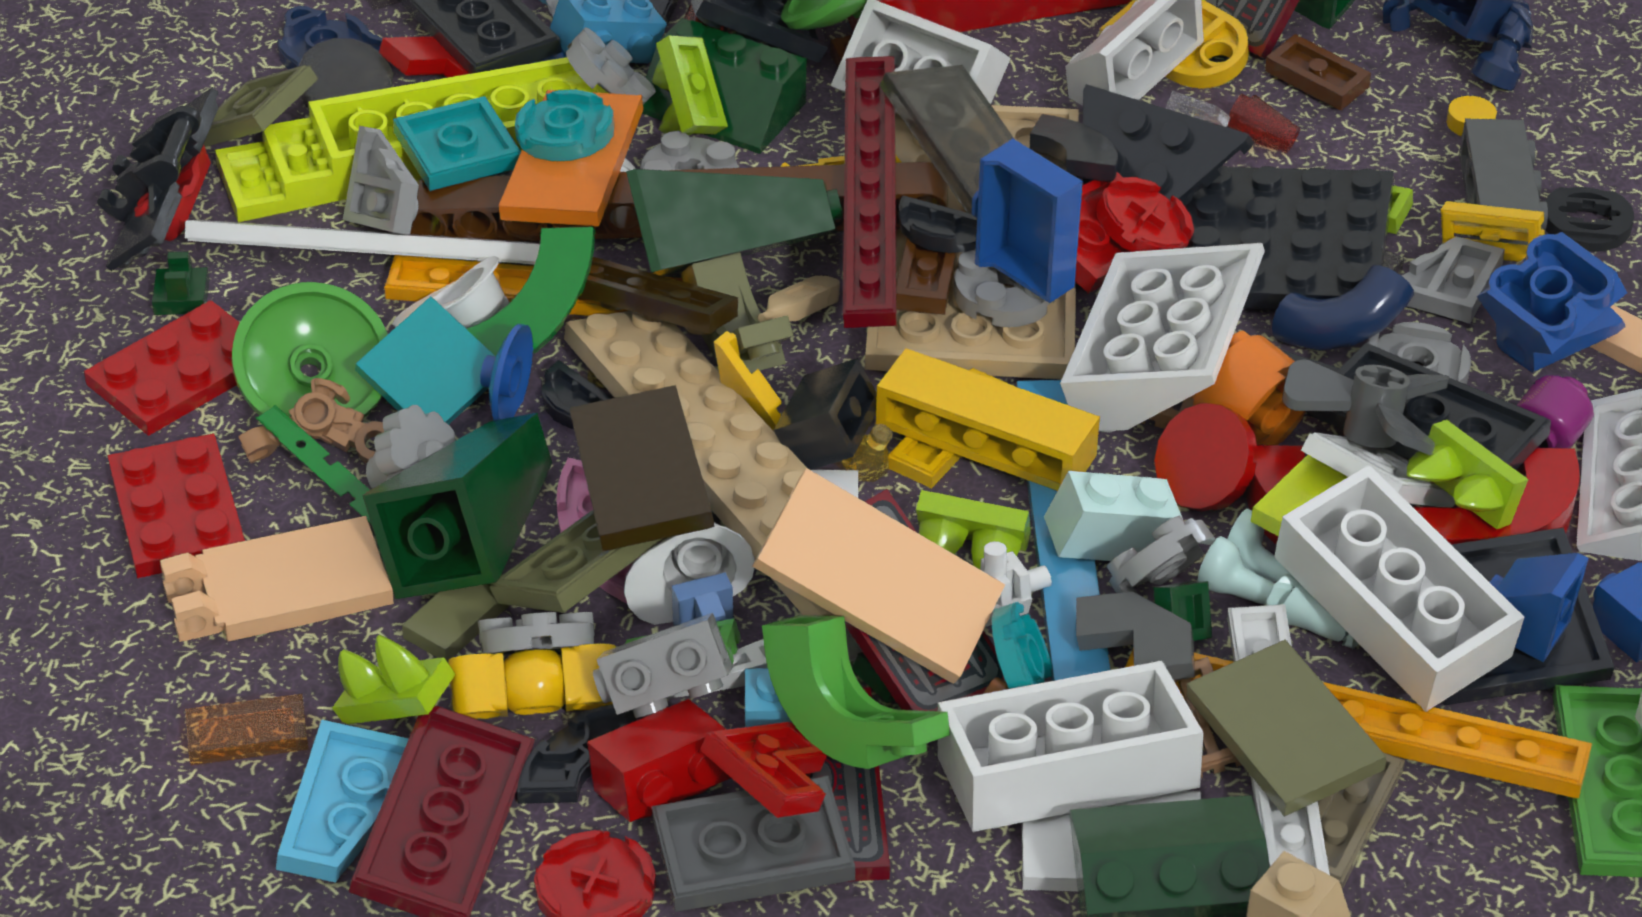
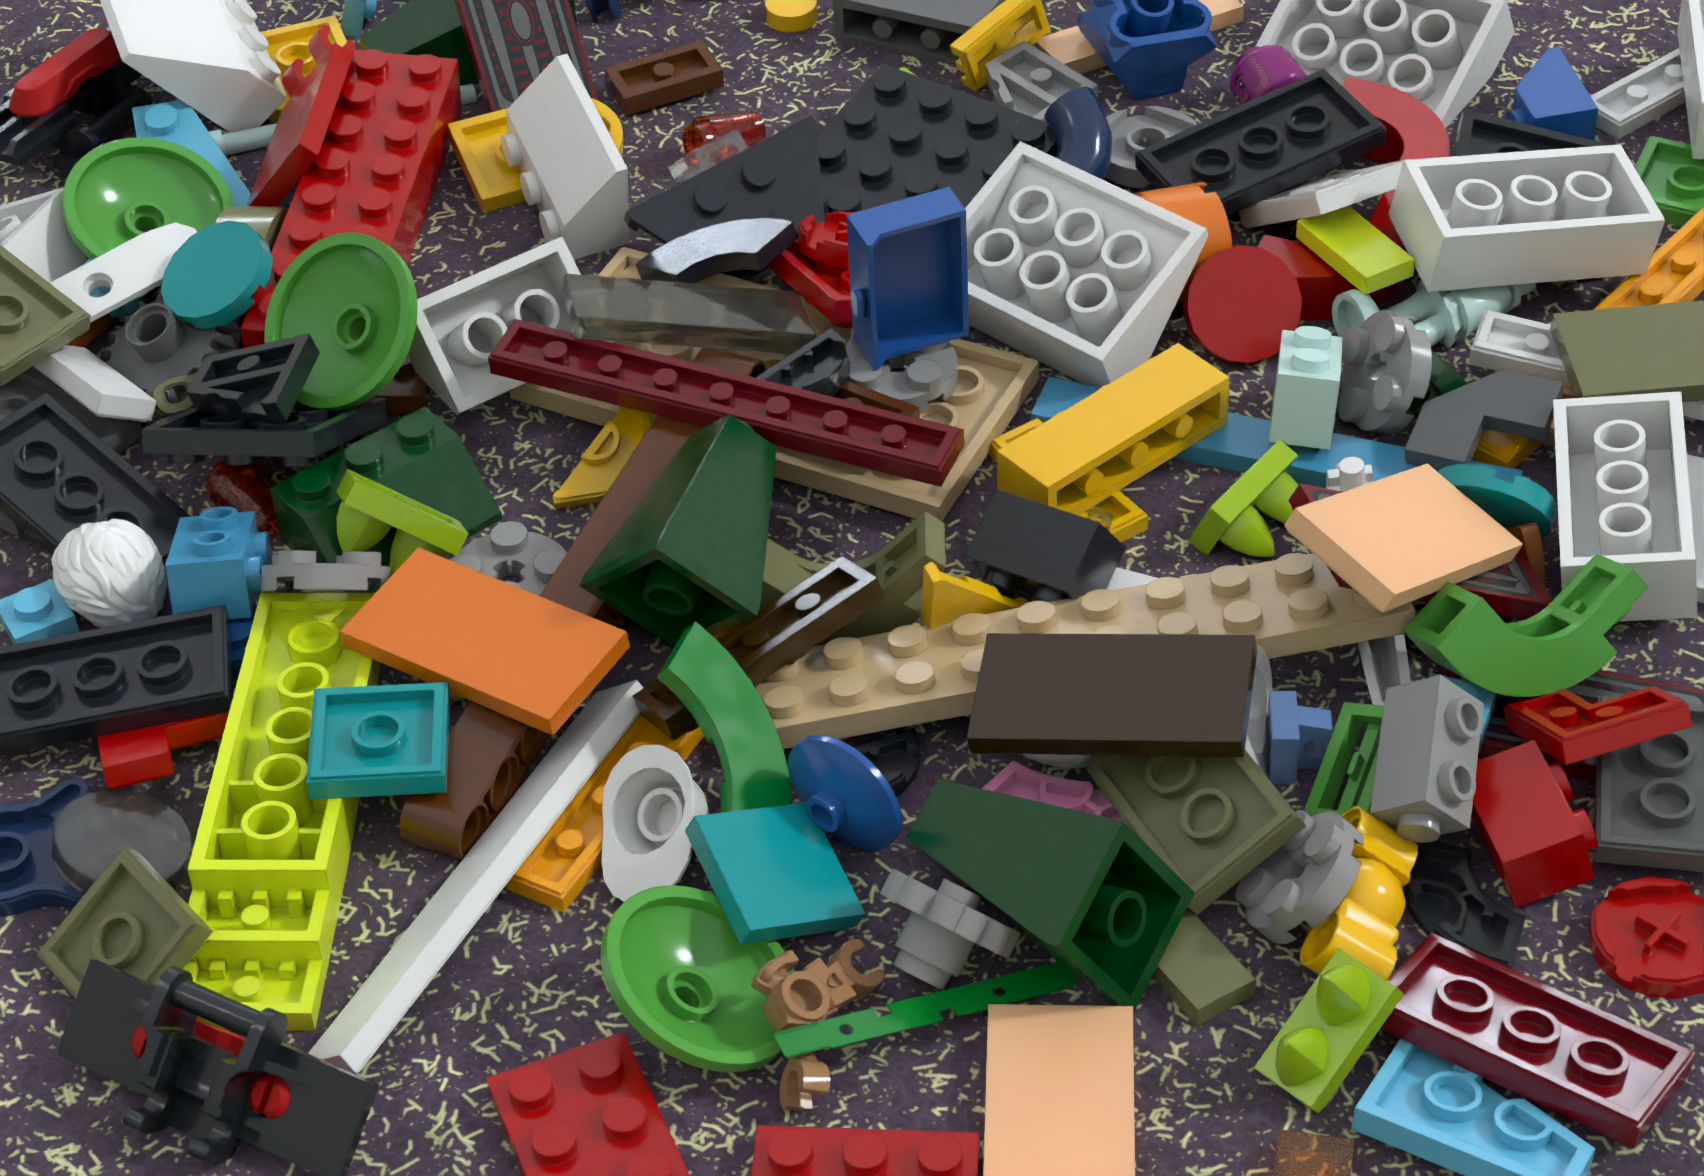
camera: 65 degrees left, 0 degrees up
dark green tile [152,251,210,315] -> none
light grey wing [343,126,419,235] -> none
teal tile [515,89,615,161] -> none
tan piece [758,276,840,322] -> none
dark grey piece [1282,359,1449,455] -> none
lime tile [1407,420,1528,530] -> none
blue slope [1490,553,1589,662] -> none

